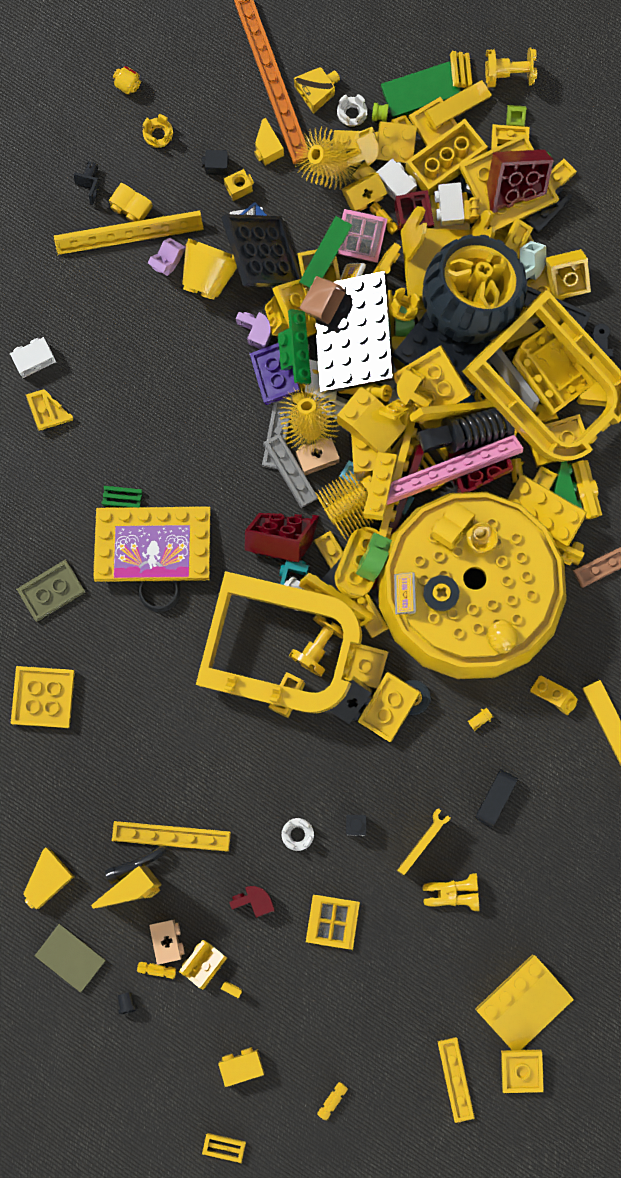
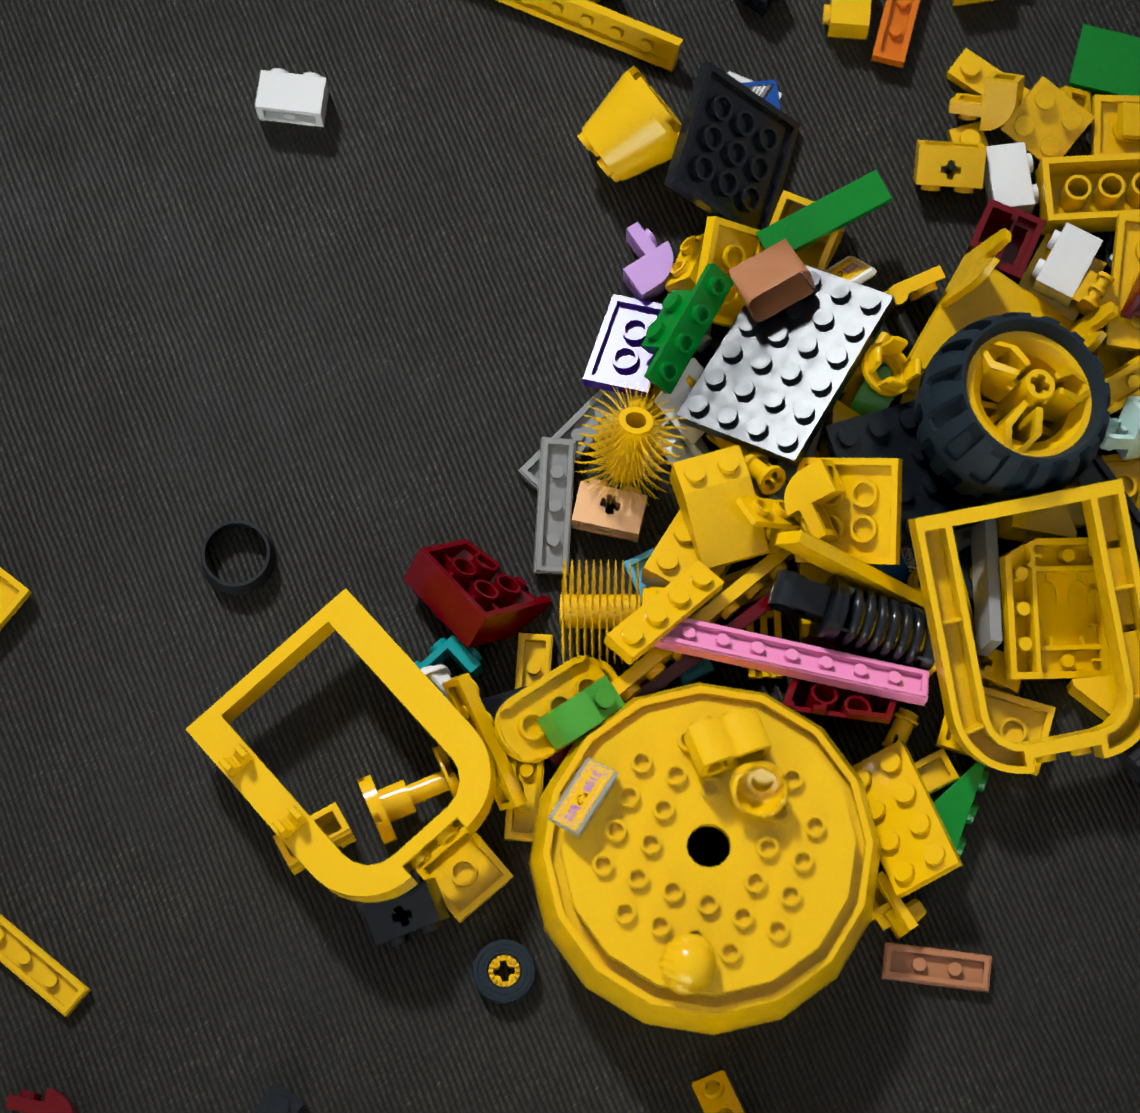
camera: 30 degrees right, 5 degrees down
olive tile [16,559,86,622] -> none
yellow wing [26,389,73,431] -> none
plate [94,507,211,582] -> none
green tile [102,486,142,508] -> none
lavender brick [148,238,186,276] -> none
yellow brick [224,169,254,201] -> none
white piece [282,818,314,851] -> none
yellow piece [294,127,362,190] -> none
white piece [337,94,367,127] -> none
clear piece [337,209,388,263] -> none
yellow plate [357,672,421,742] -> none
yellow axle [370,202,399,235] -> none
lime wheel [372,103,389,122] -> none
black bush [423,575,460,611] -> none
yellow pin [467,708,493,731] -> none
yellow piece [571,460,602,519] -> none

